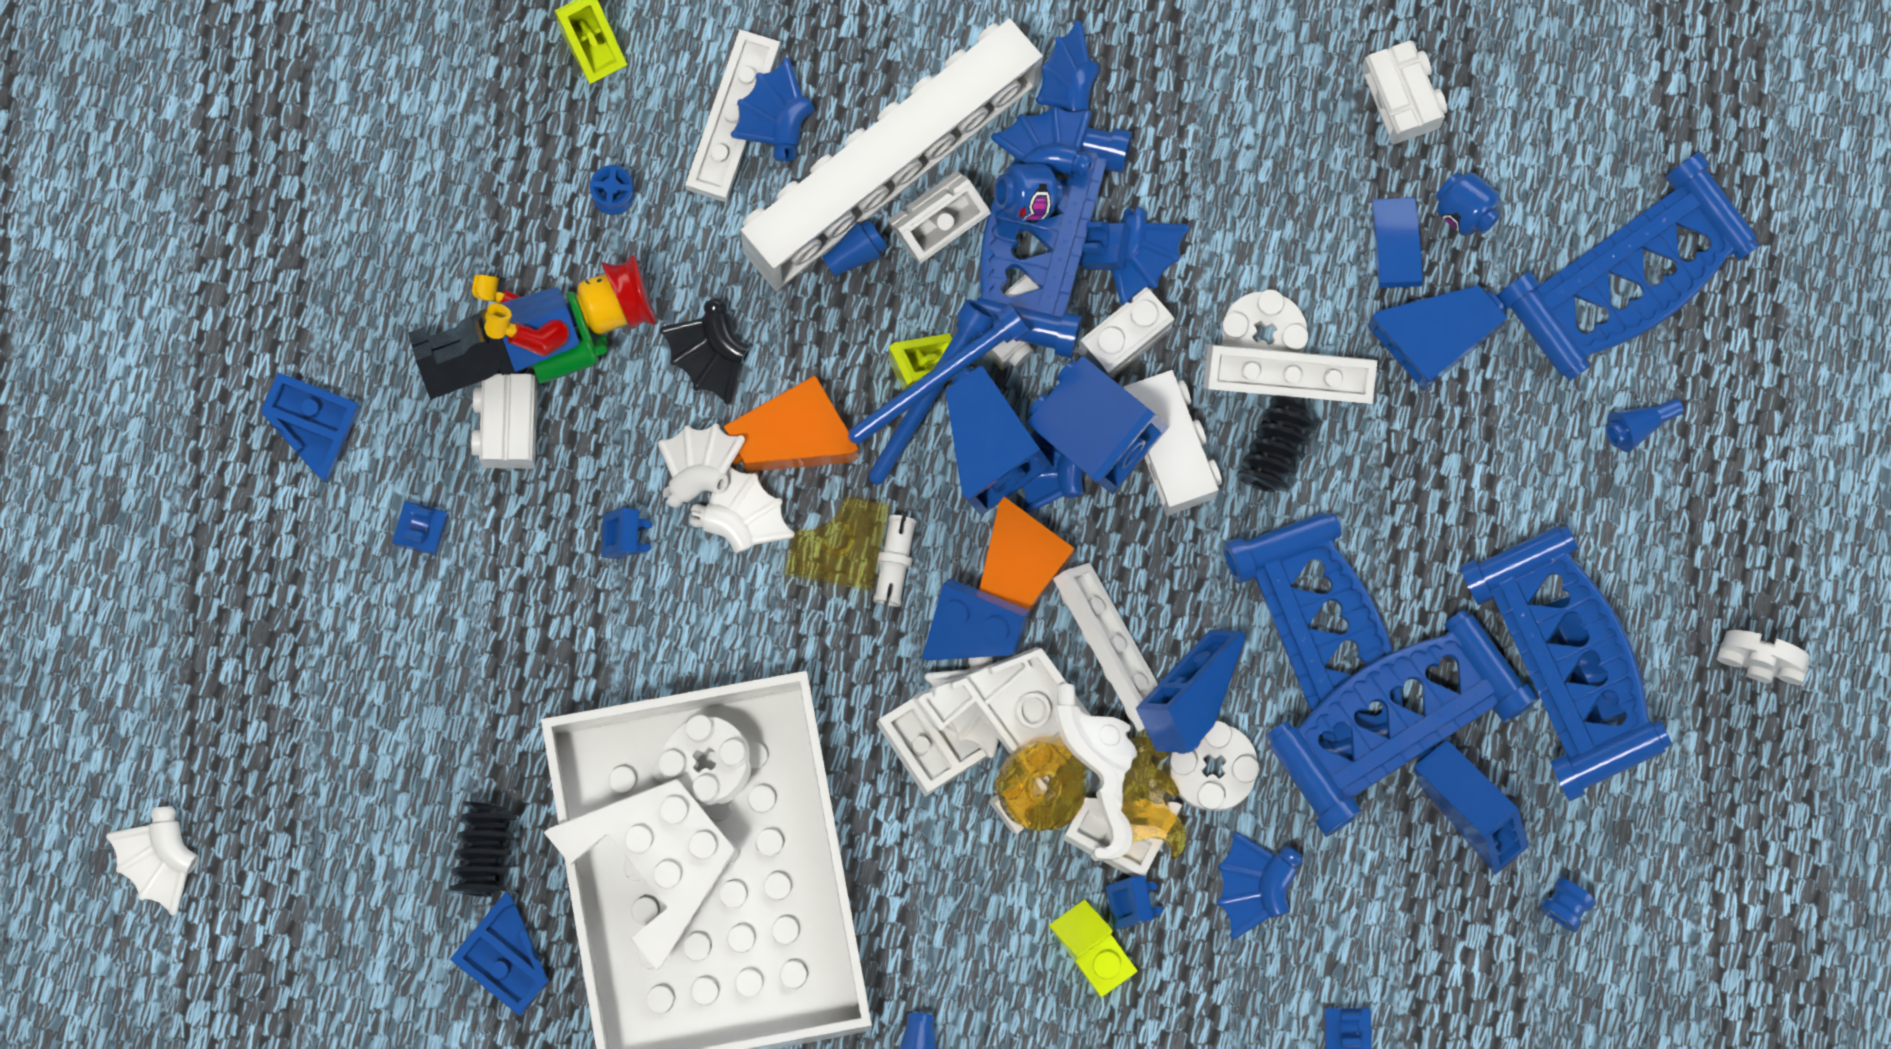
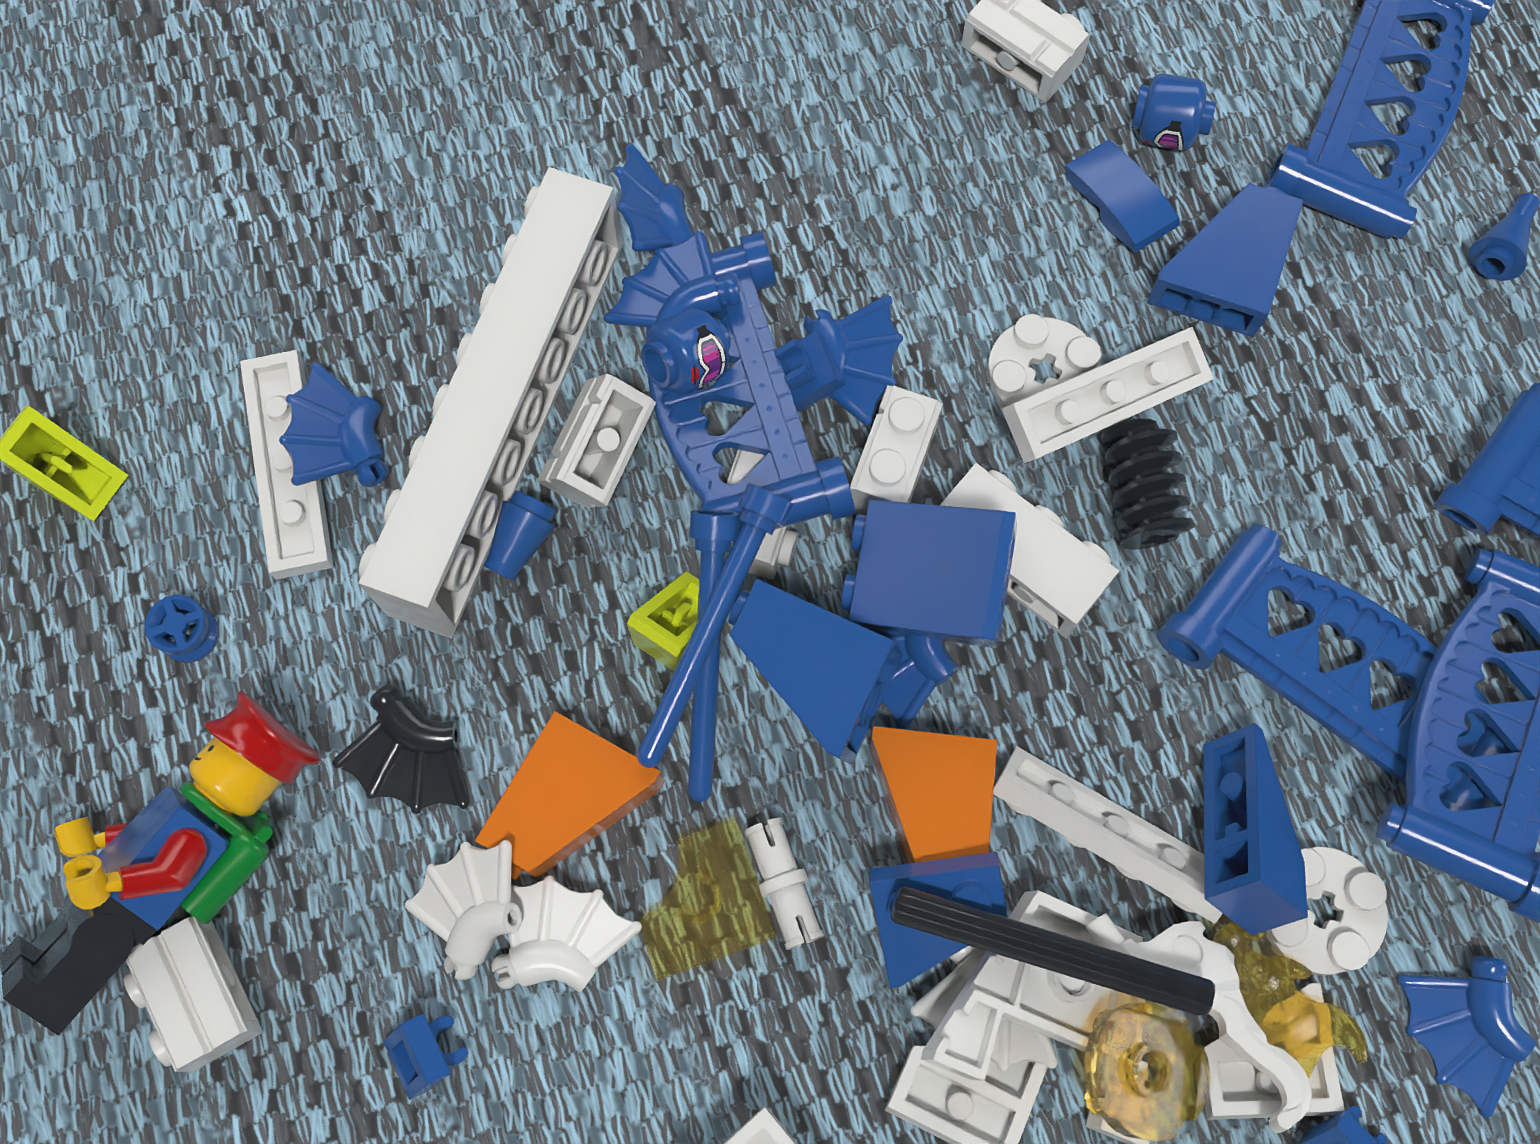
camera: 25 degrees left, 5 degrees down
none -> black axle [891,887,1215,1016]

